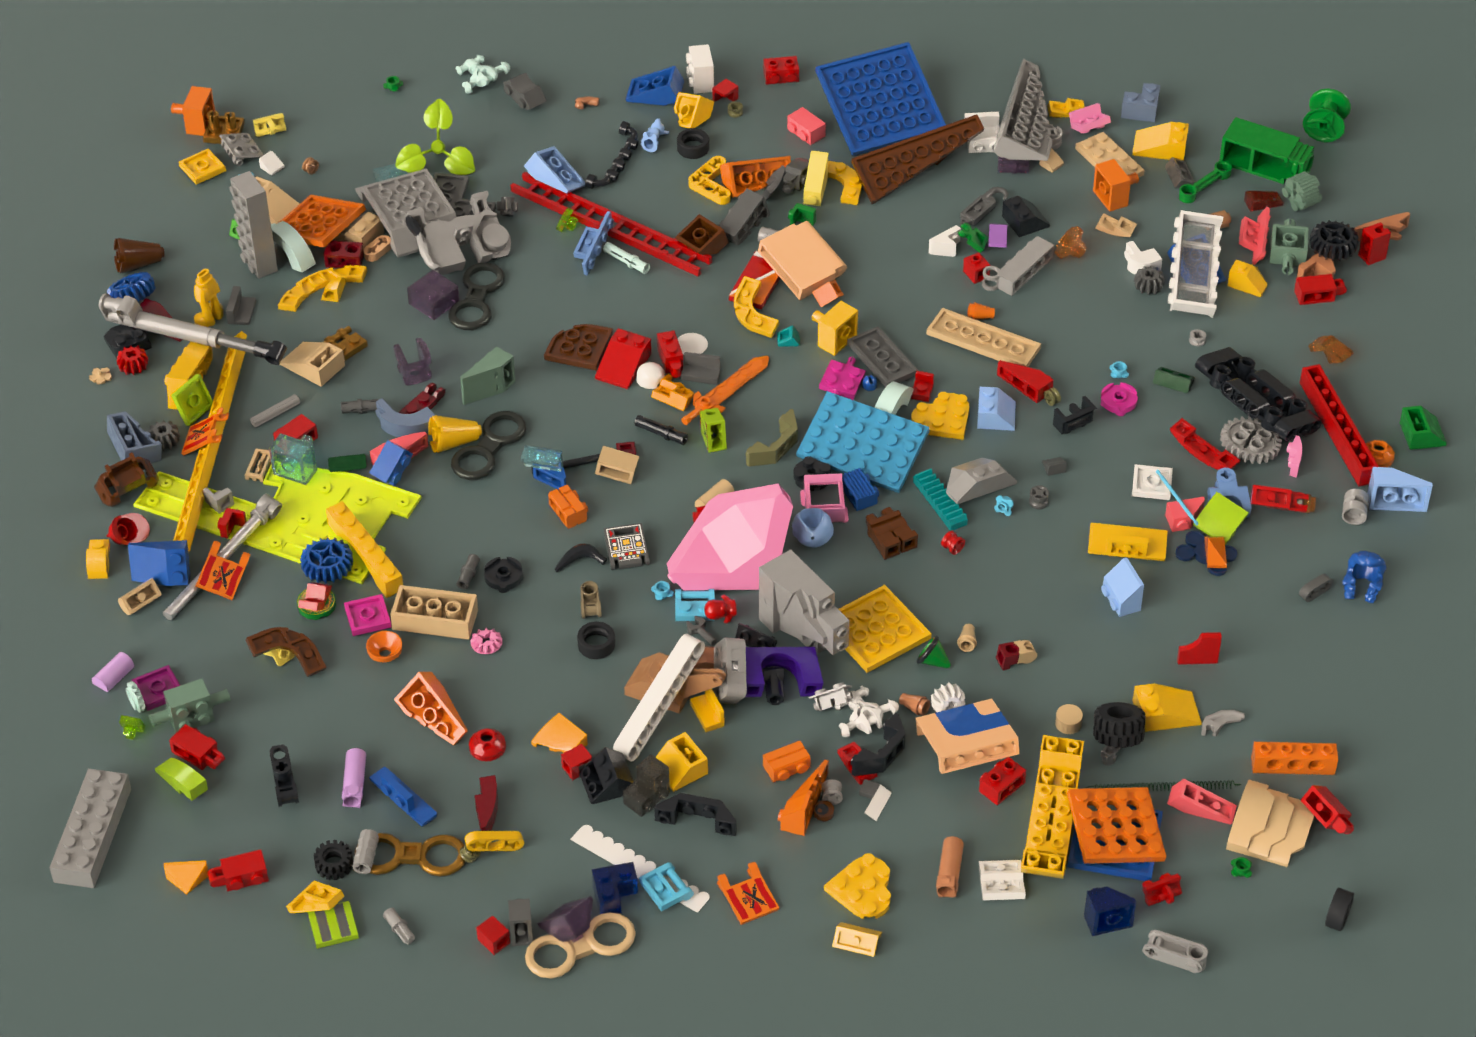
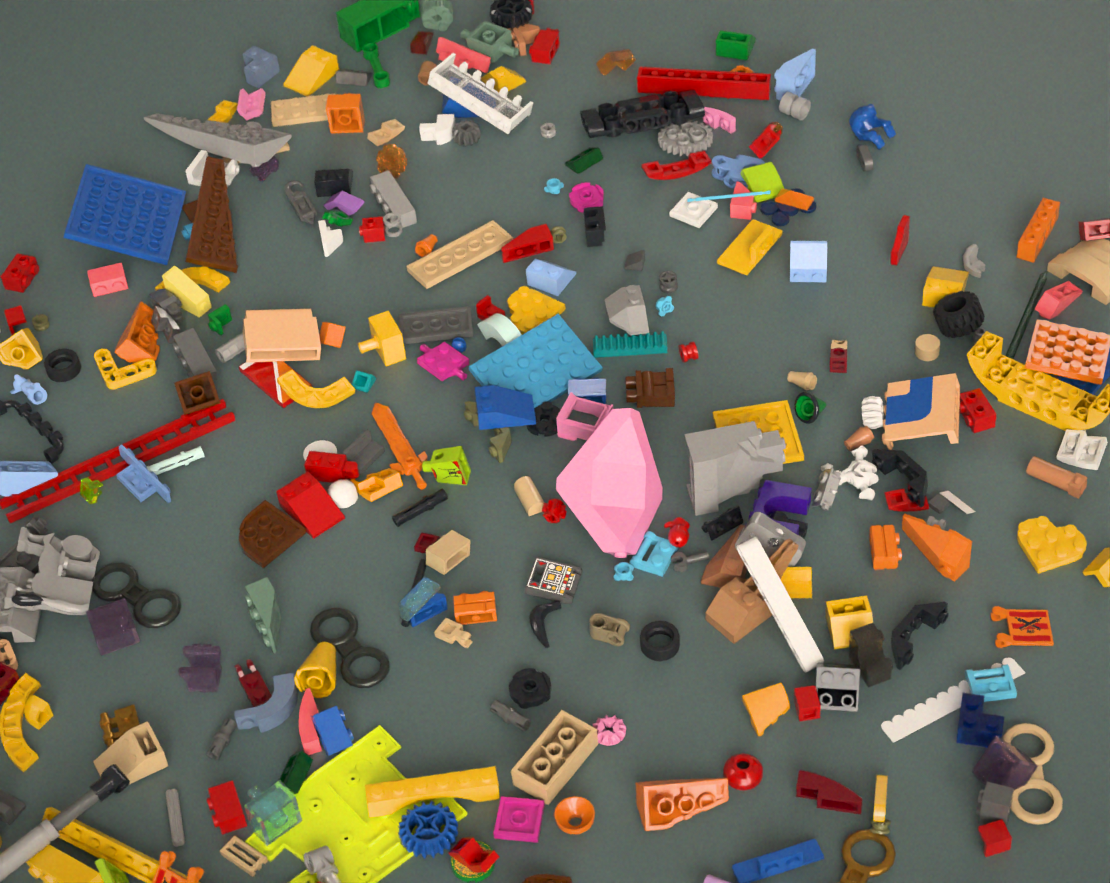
camera: 60 degrees left, 0 degrees up
none -> tan plate [434,618,473,648]
none -> blue slope [475,385,536,430]

